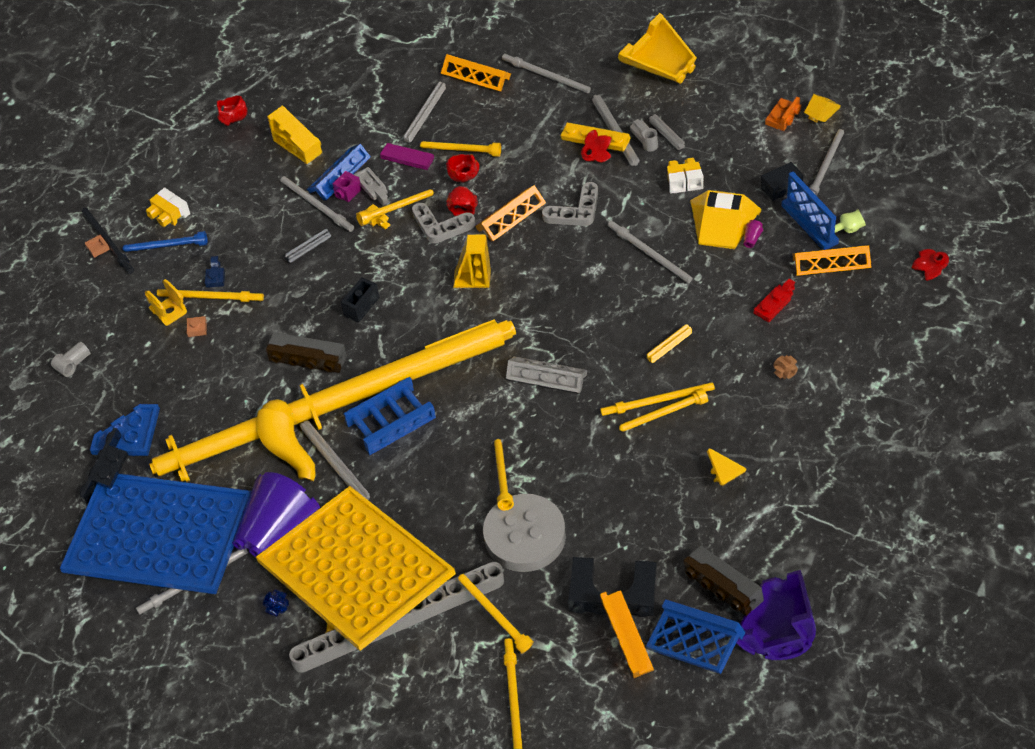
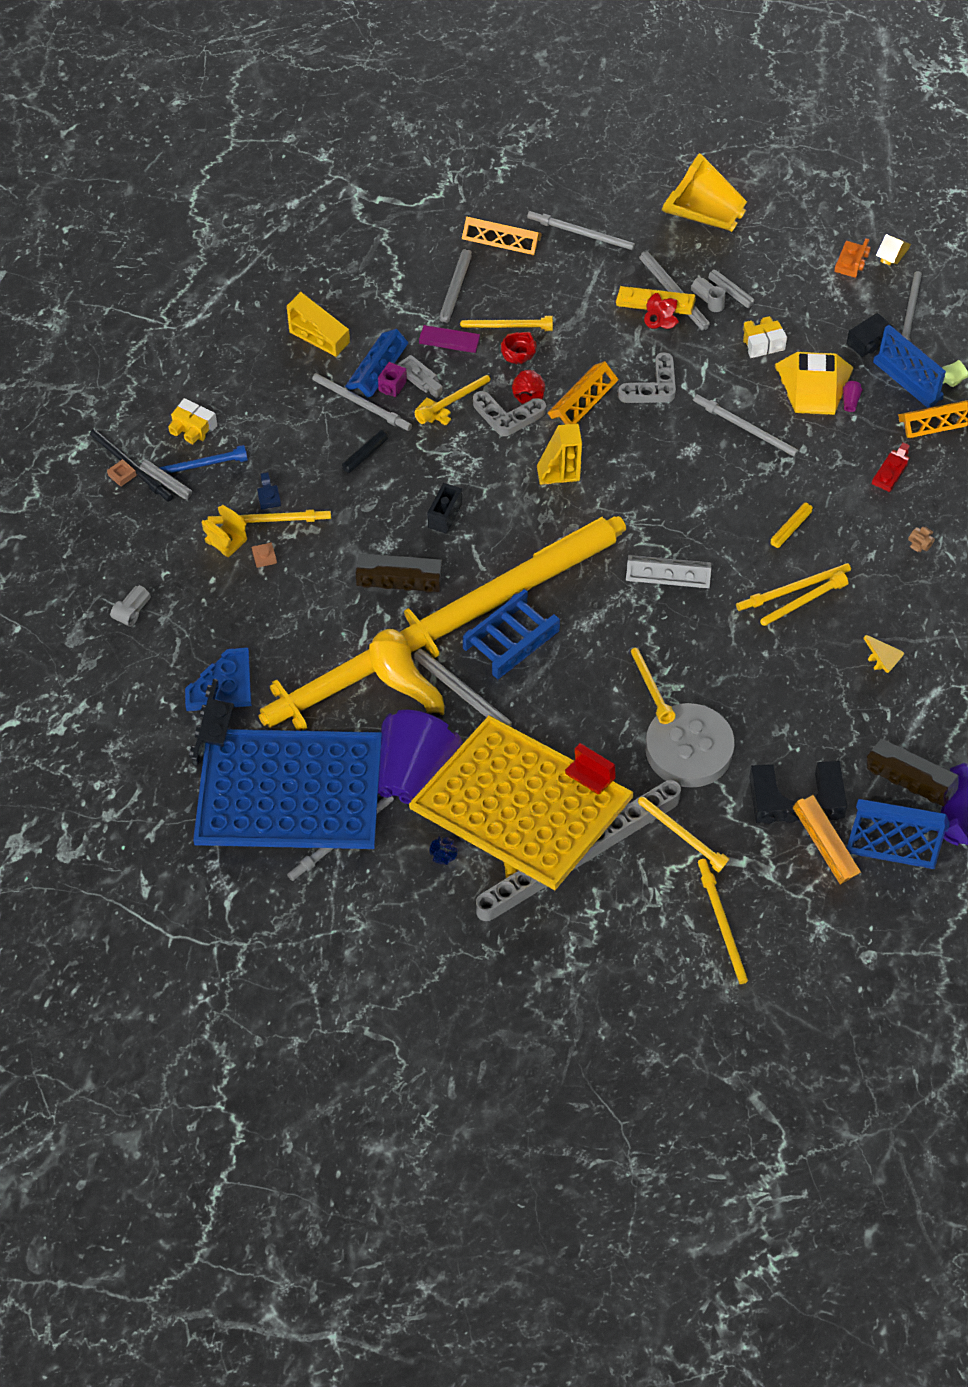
camera: 15 degrees left, 5 degrees up
red hair [217,95,248,126] -> none
none -> light grey axle [140,460,192,499]
none -> red panel [565,743,616,794]

